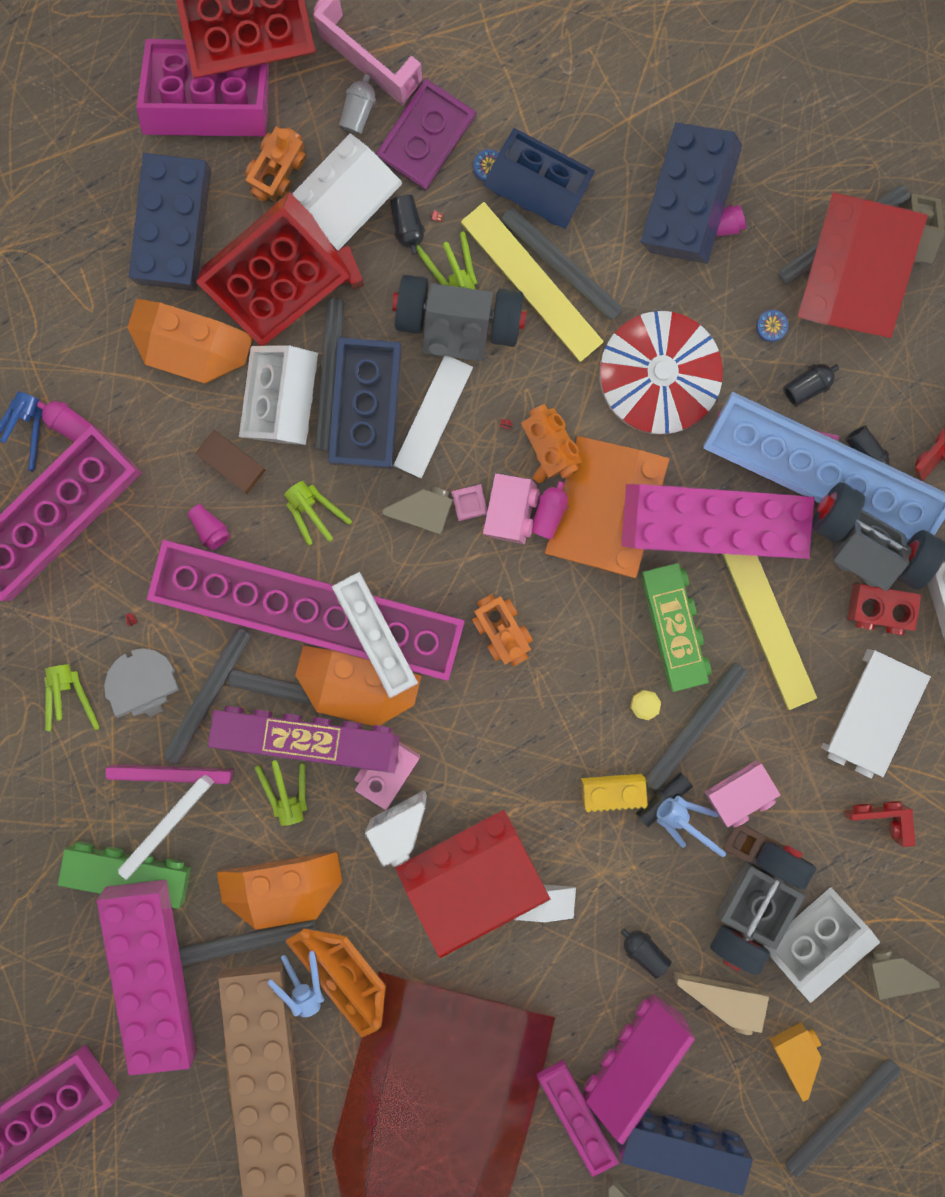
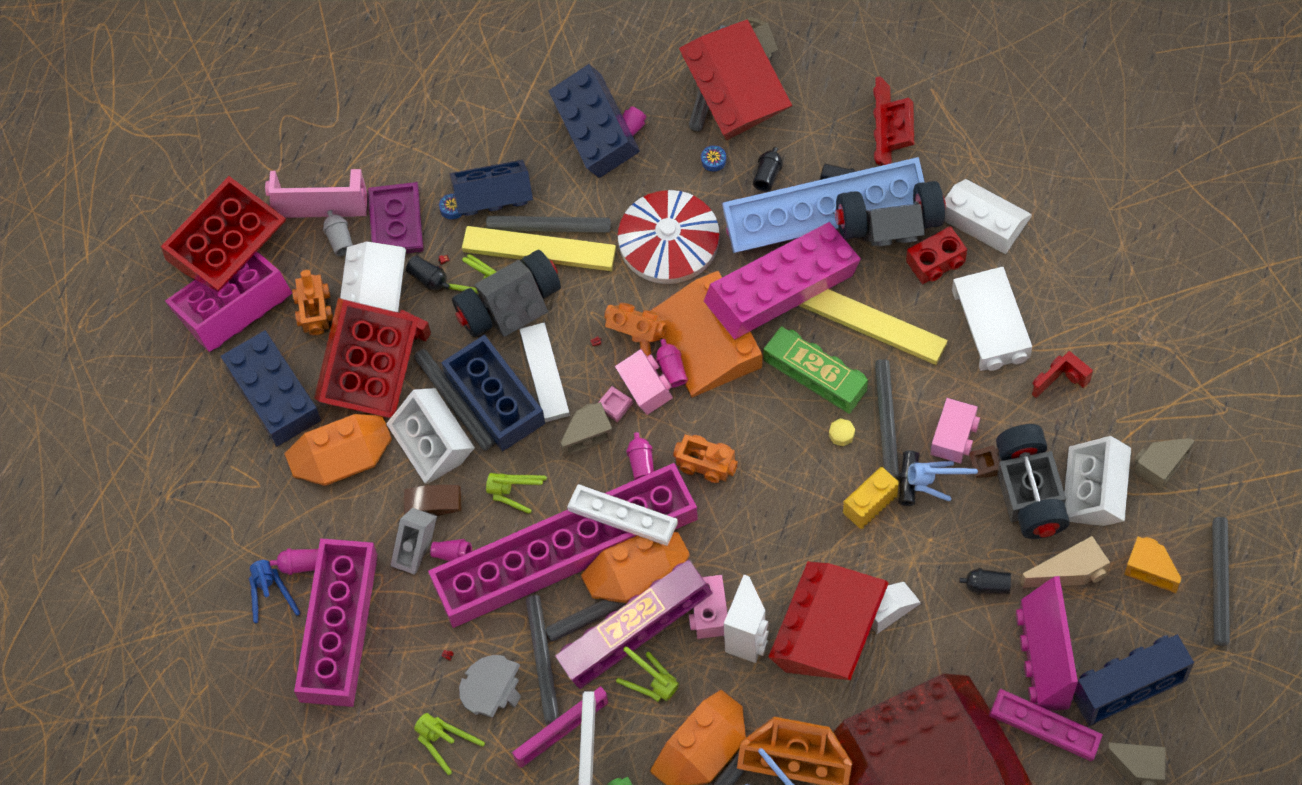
camera: 35 degrees left, 25 degrees down
none -> light grey slope [391,508,437,575]
none -> dark pink piece [626,432,654,480]

